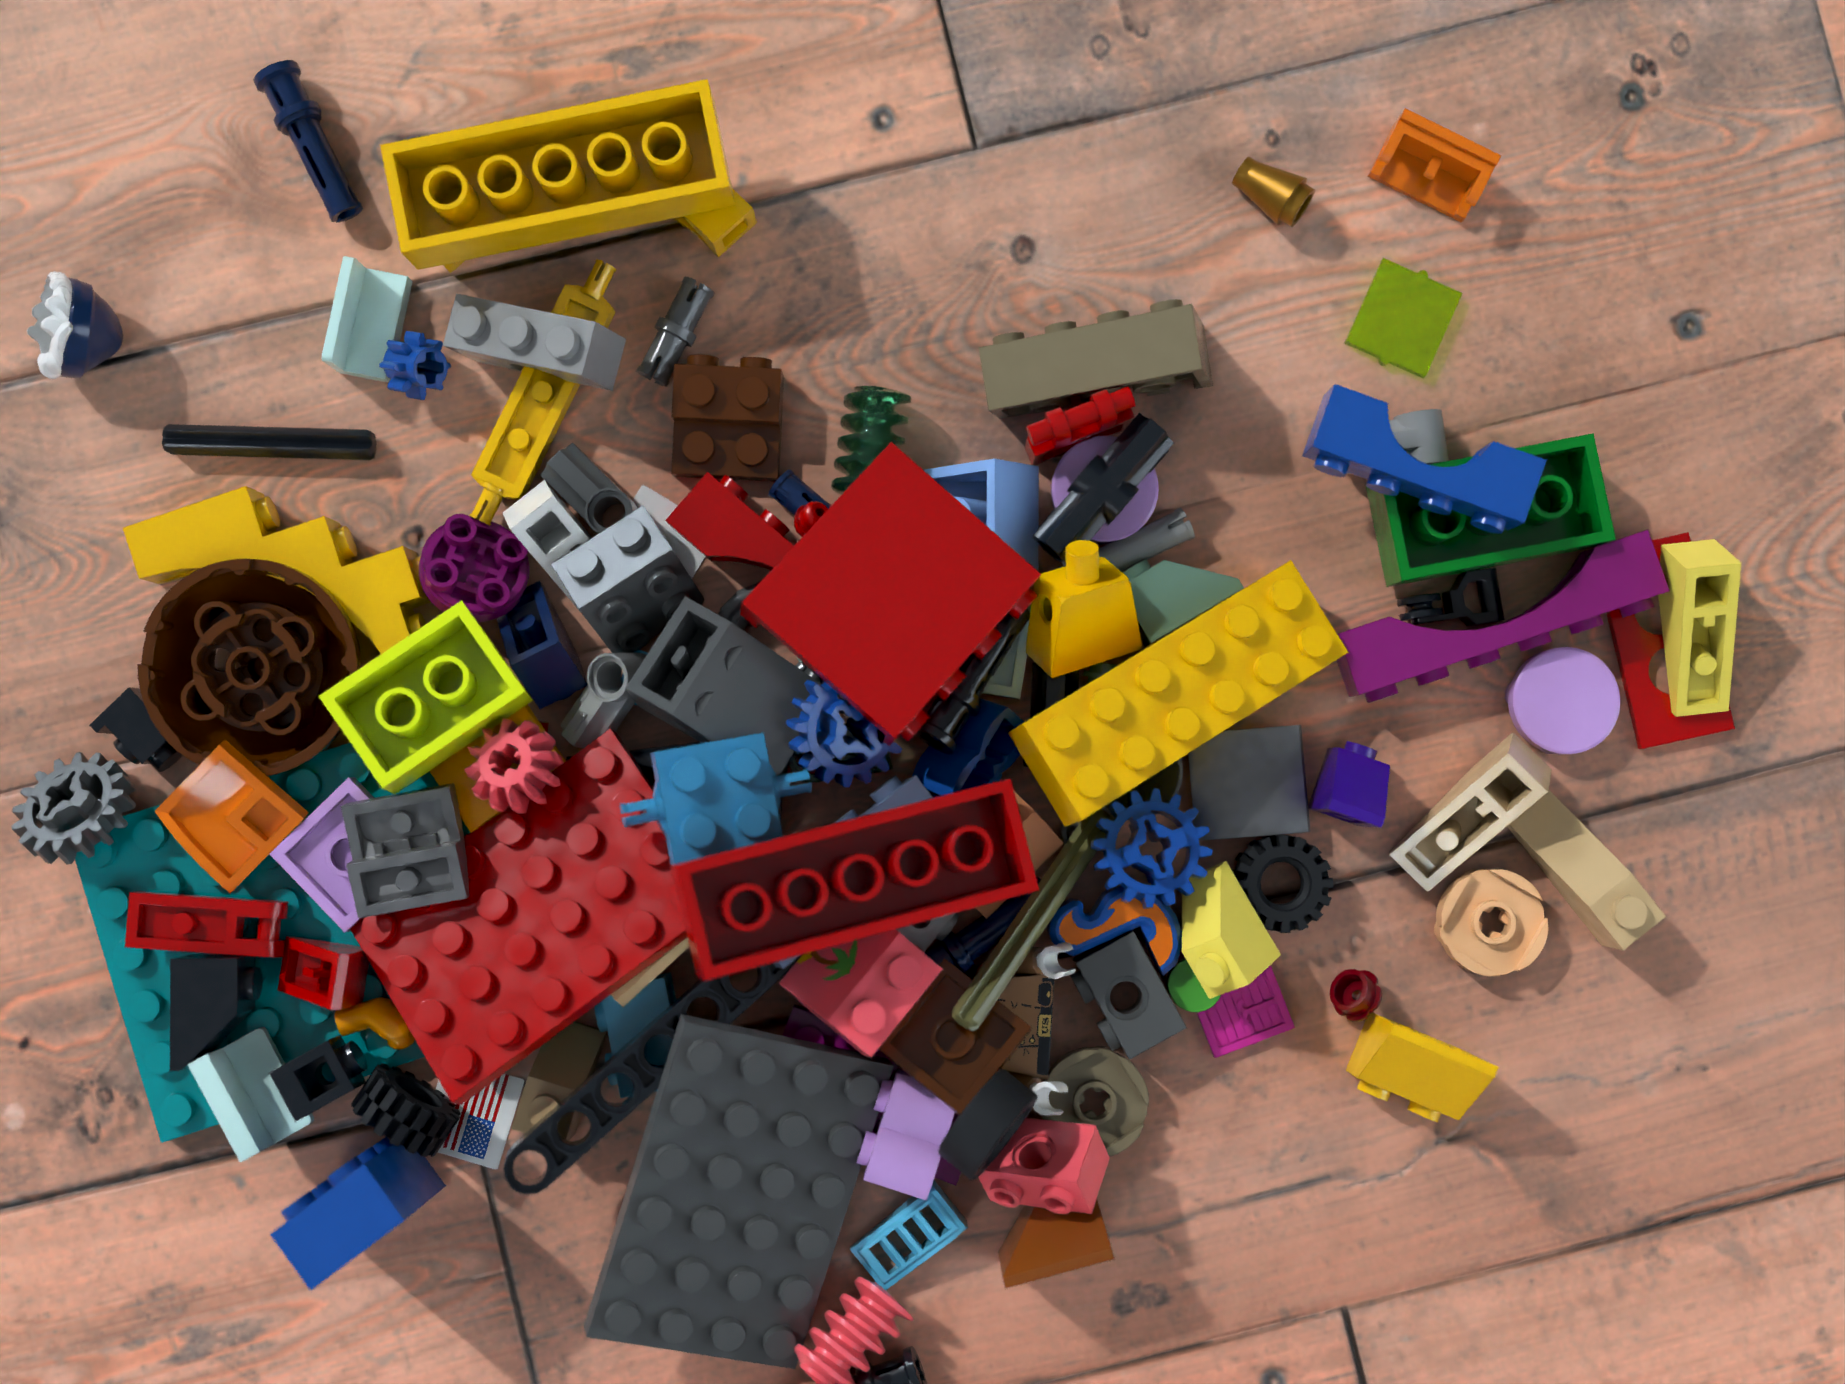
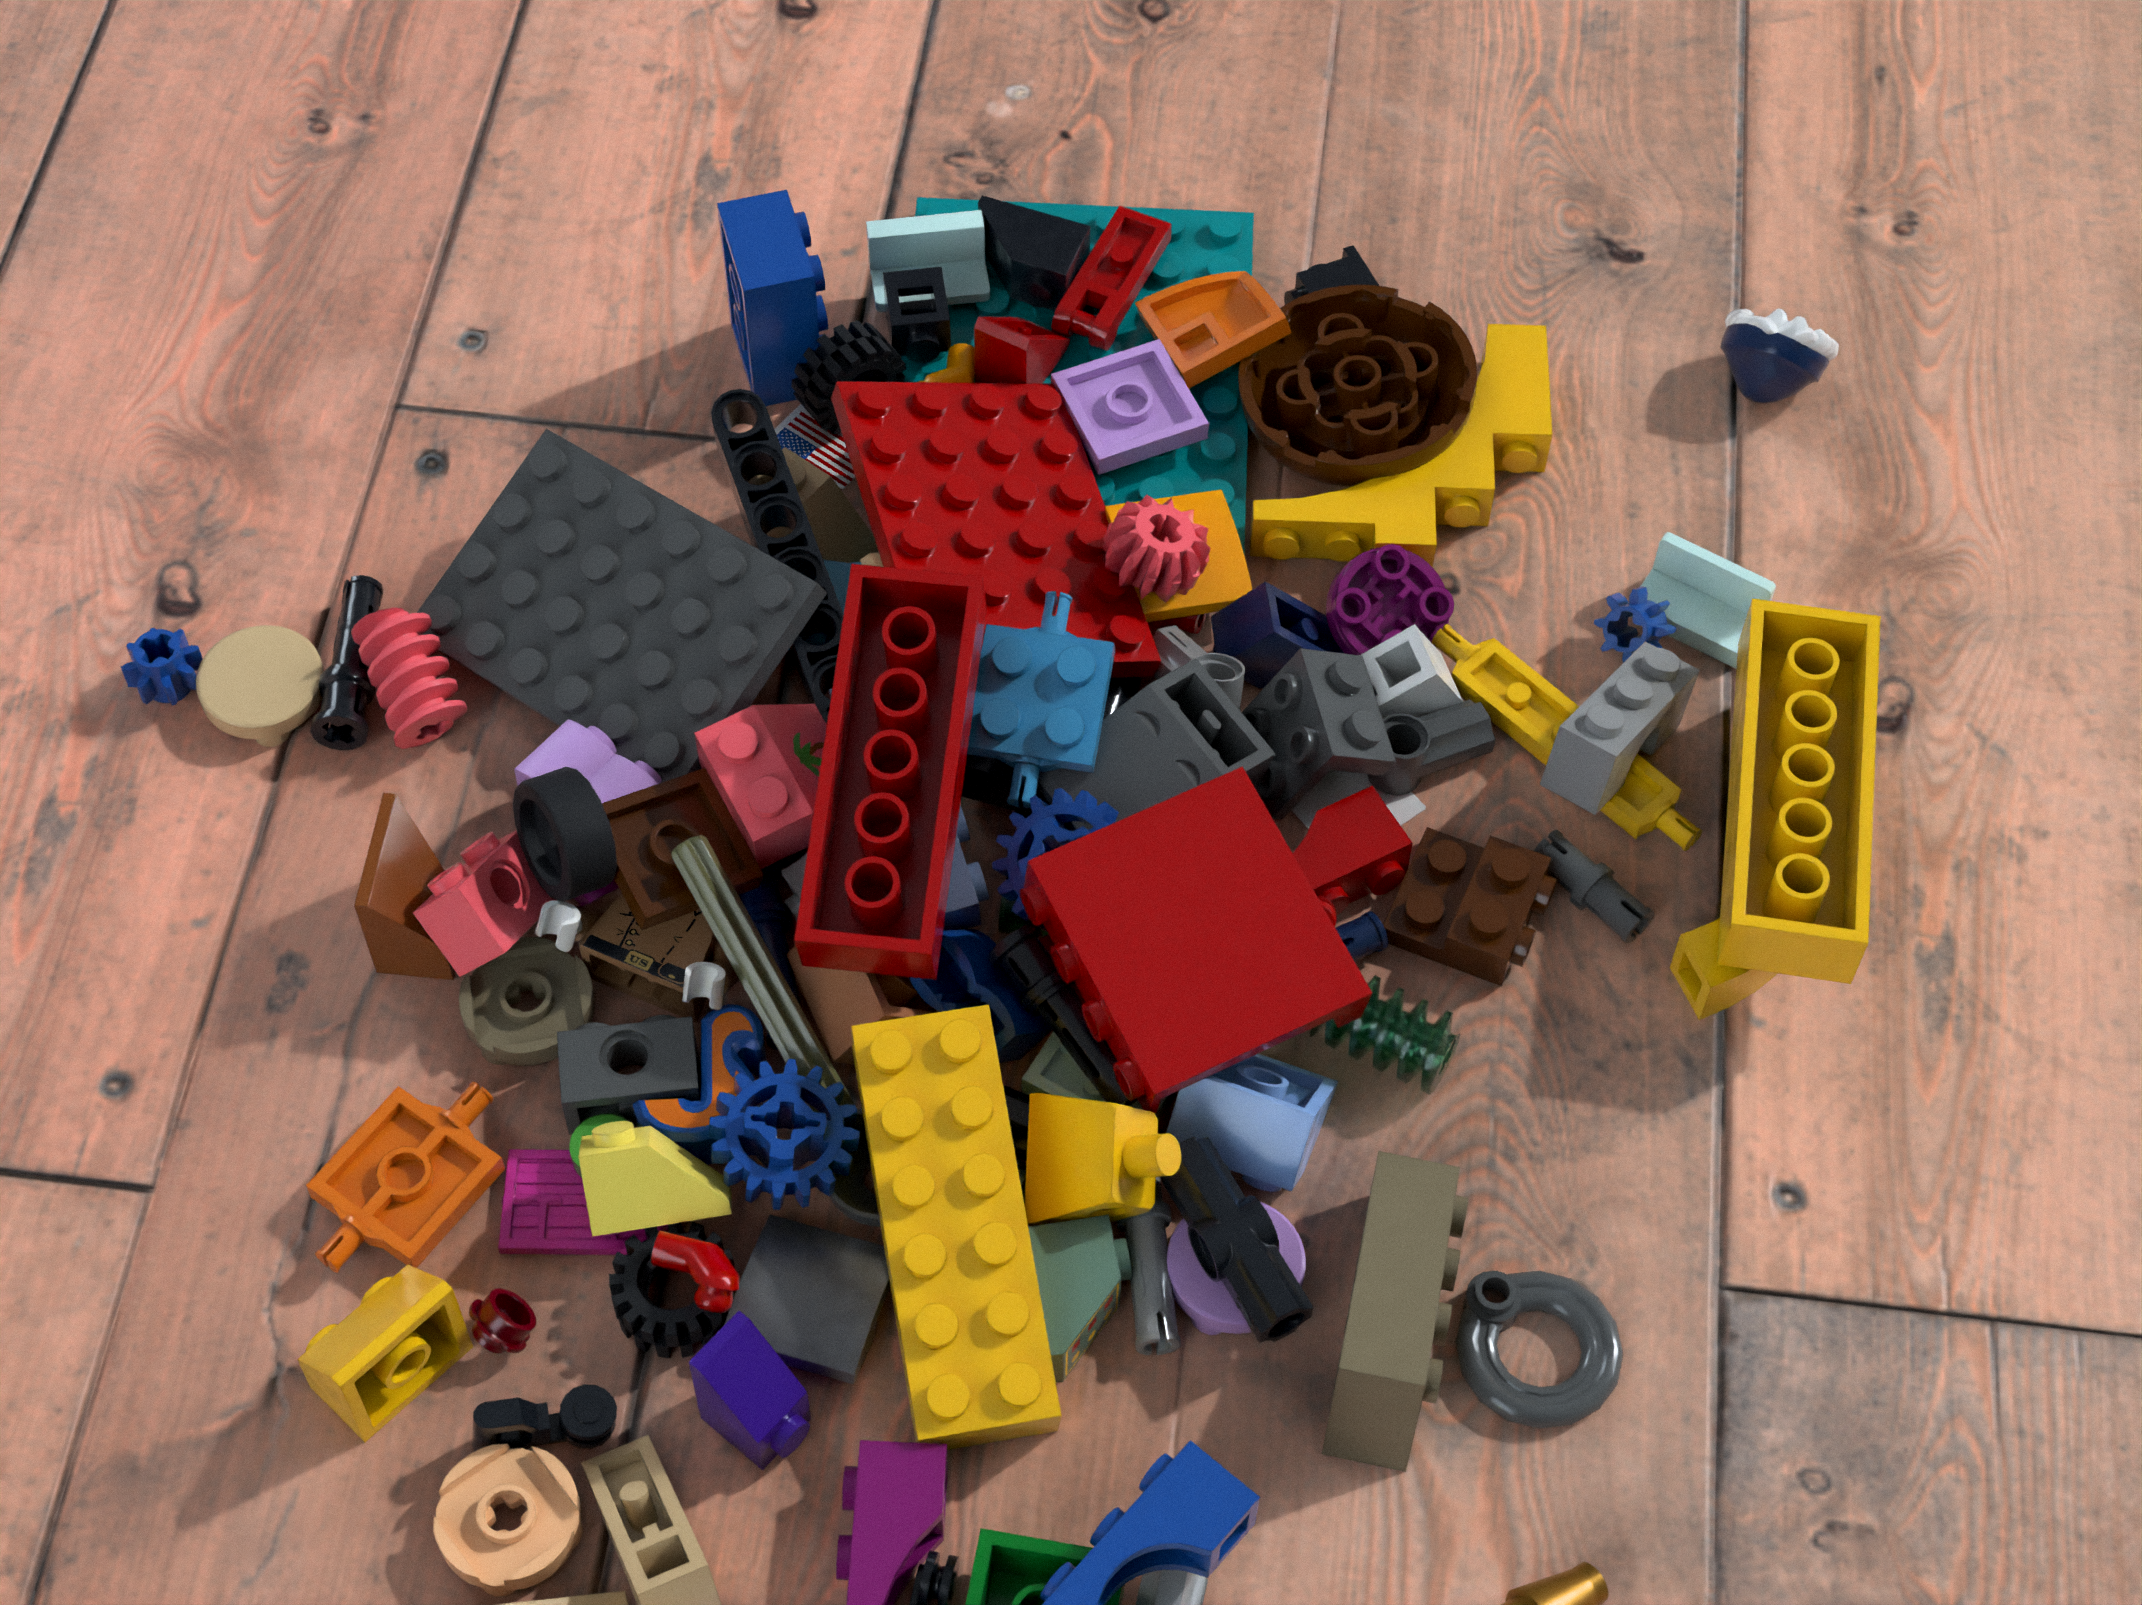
camera: 110 degrees right, 30 degrees down
dark grey gear [12,752,136,865] -> none
black axle [162,424,377,460] -> none
dark blue pin [253,60,363,223] -> none
neon yellow brick [319,600,533,794] -> none
flat silver slope [341,783,470,918] -> none
medium azure slope [850,1180,968,1290] -> none
red plate [1025,386,1136,466] -> none
none -> orange plate [306,1081,505,1273]
none -> black piece [472,1384,617,1451]
none -> red arm [651,1231,740,1313]
none -> dark grey piece [1455,1270,1624,1429]

